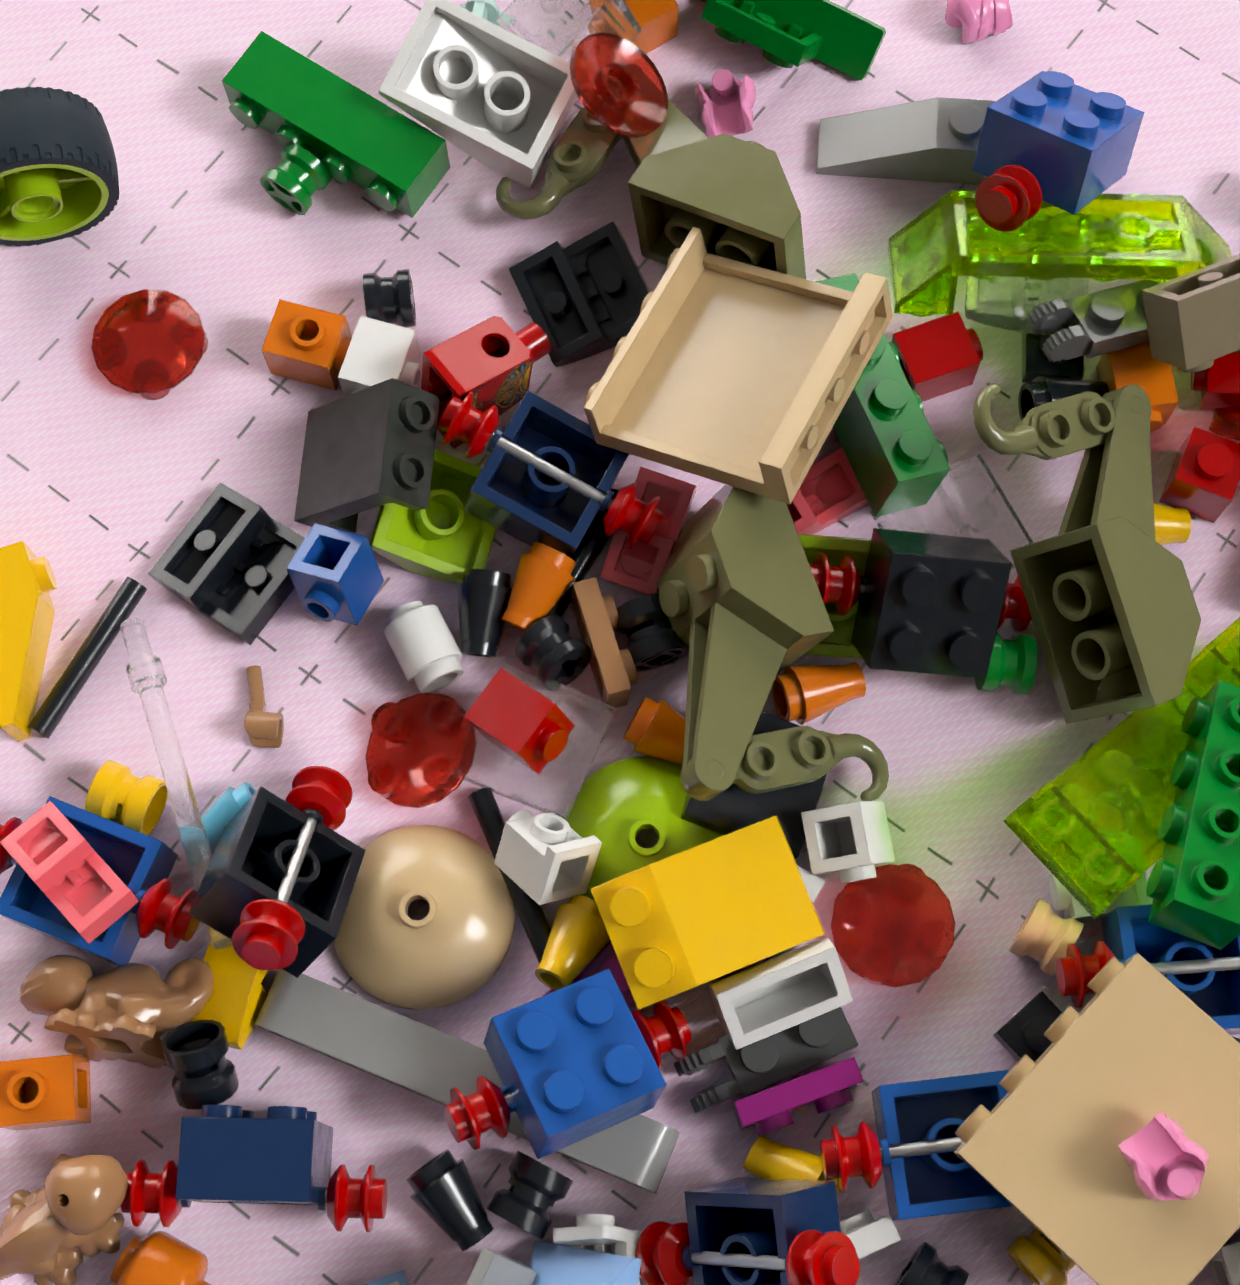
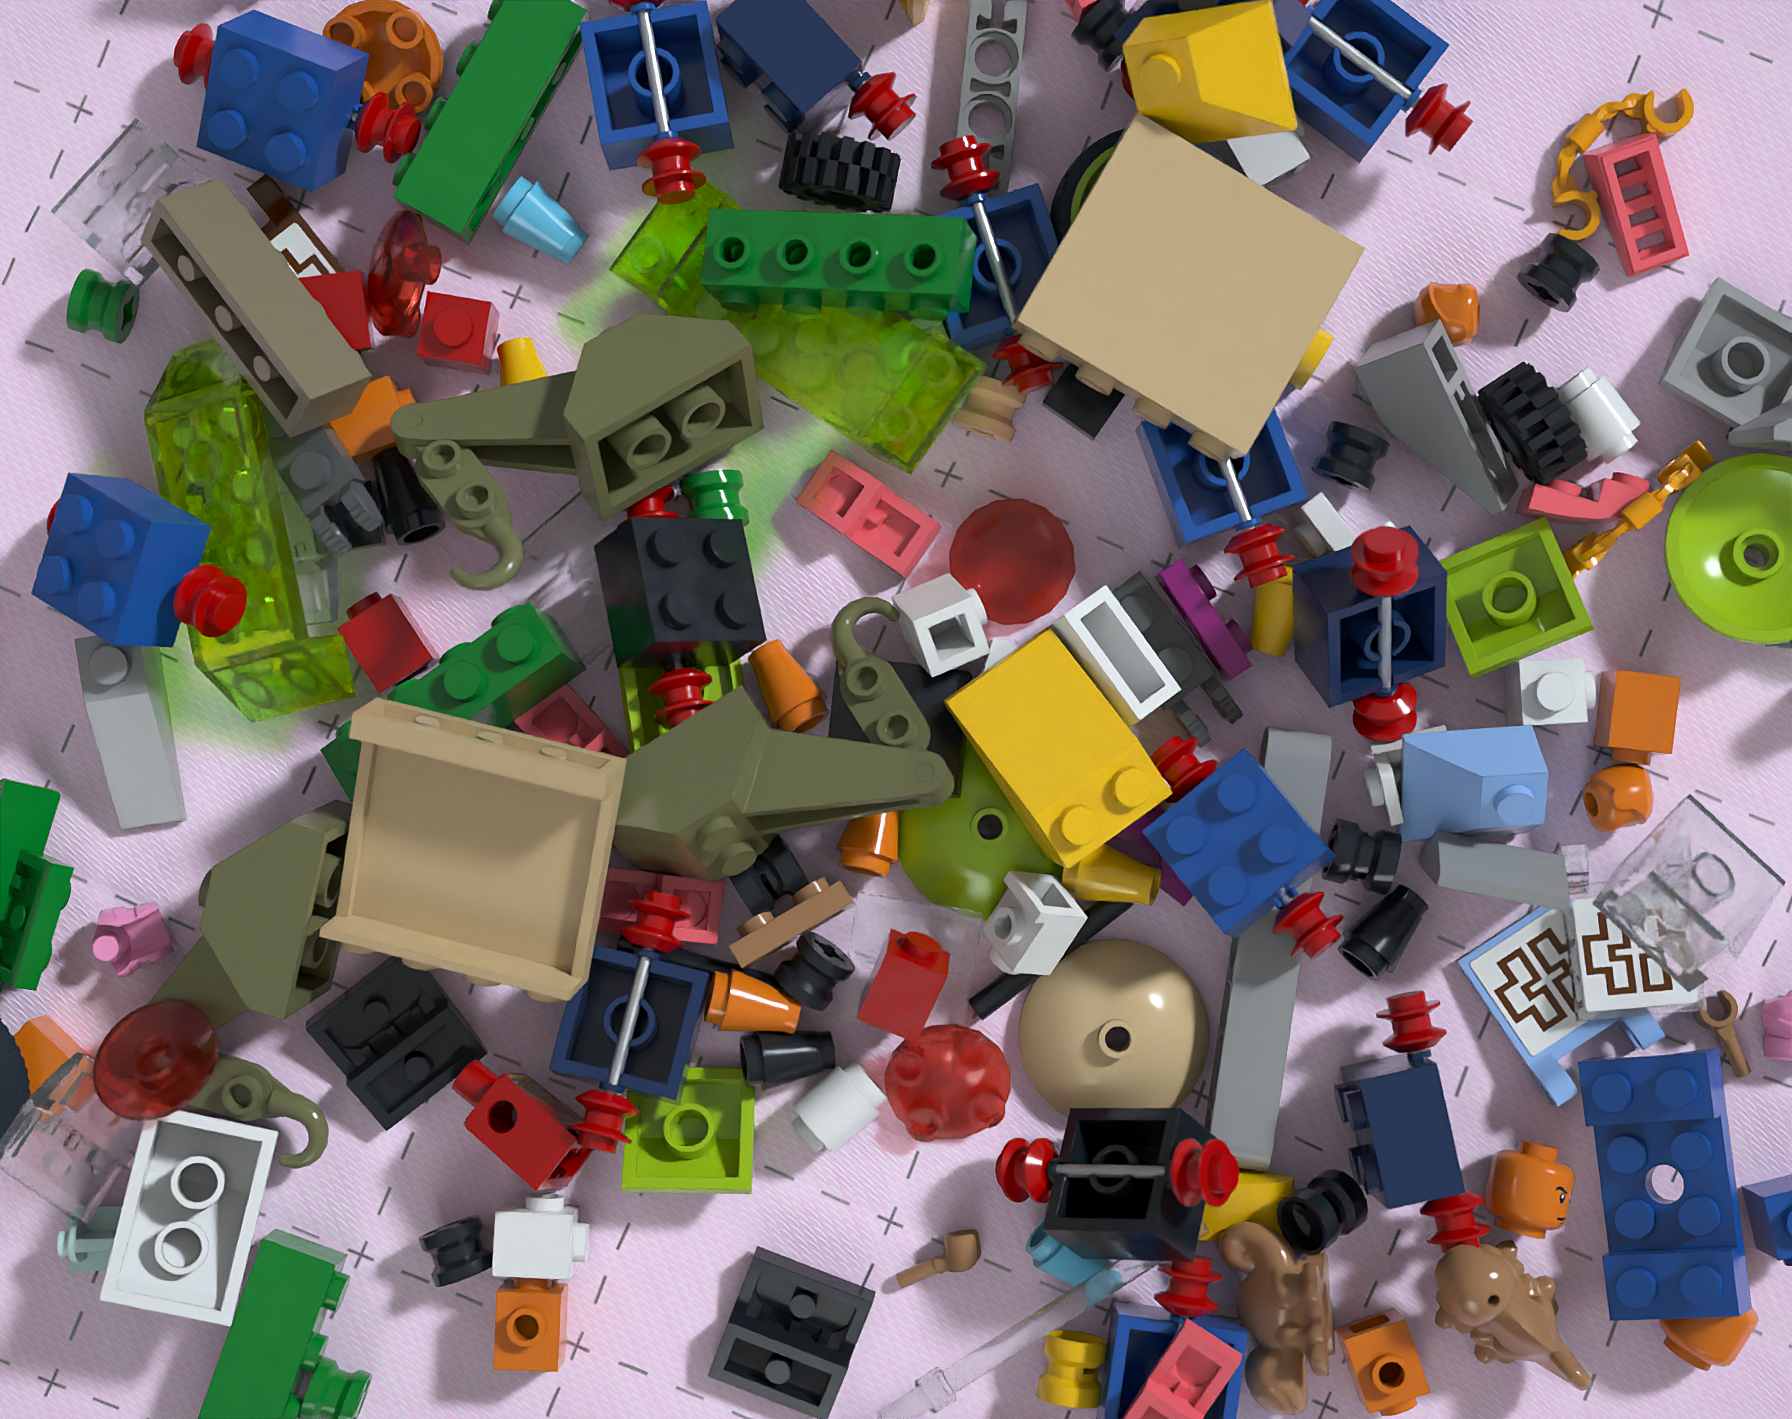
camera: 105 degrees left, 15 degrees up
blue brick [286,523,384,626] -> none
pearl dark grey panel [294,378,440,533] -> none
bright pink arm [1118,1110,1209,1202] -> none
none -> coral slope [795,449,942,580]

